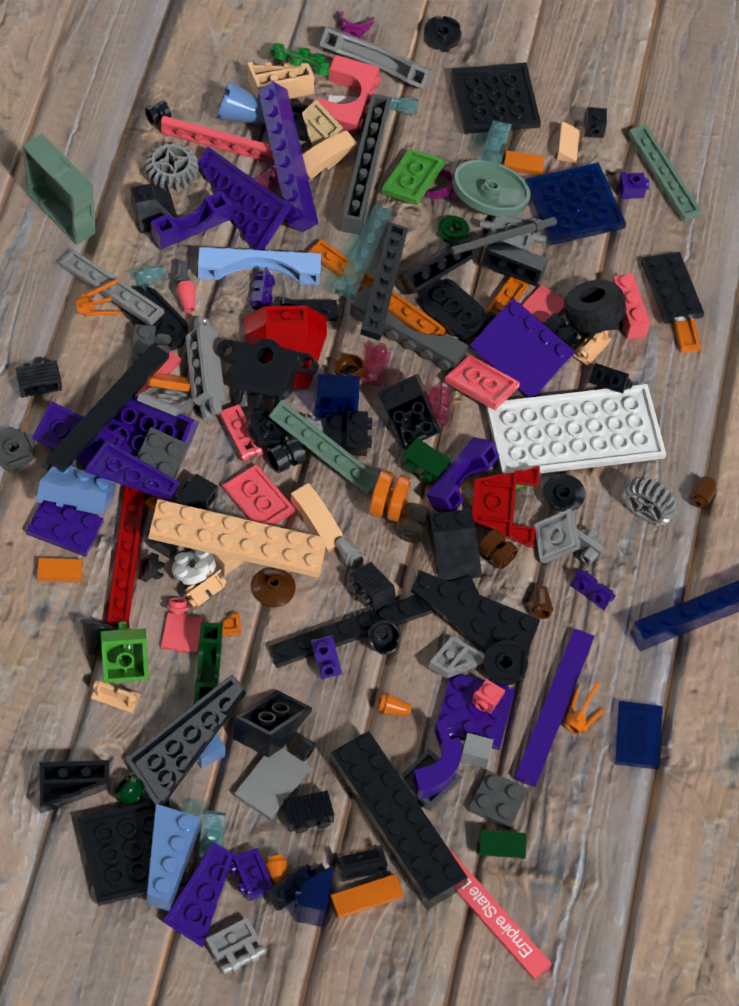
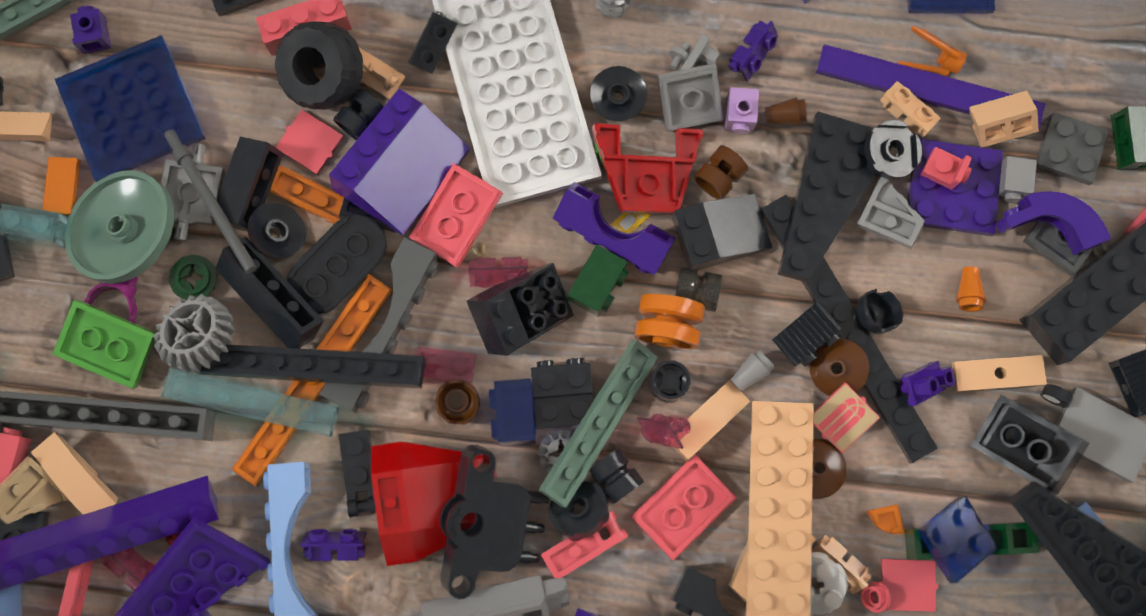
camera: 90 degrees left, 20 degrees up
none -> light grey gear [153,294,235,373]
none -> black dish [247,203,306,259]
none -> clear pink hinge [637,414,691,449]
none -> black wheel [649,360,691,403]
none -> lavender brick [725,87,759,134]
none -> reddish brown dish [809,338,870,396]
none -> piece [813,382,880,453]
none -> light nougat hinge [880,81,941,137]
none -> clear blue plate [917,496,997,583]
none -> light nougat tile [952,355,1047,392]
none -> light nougat hinge [969,91,1039,148]

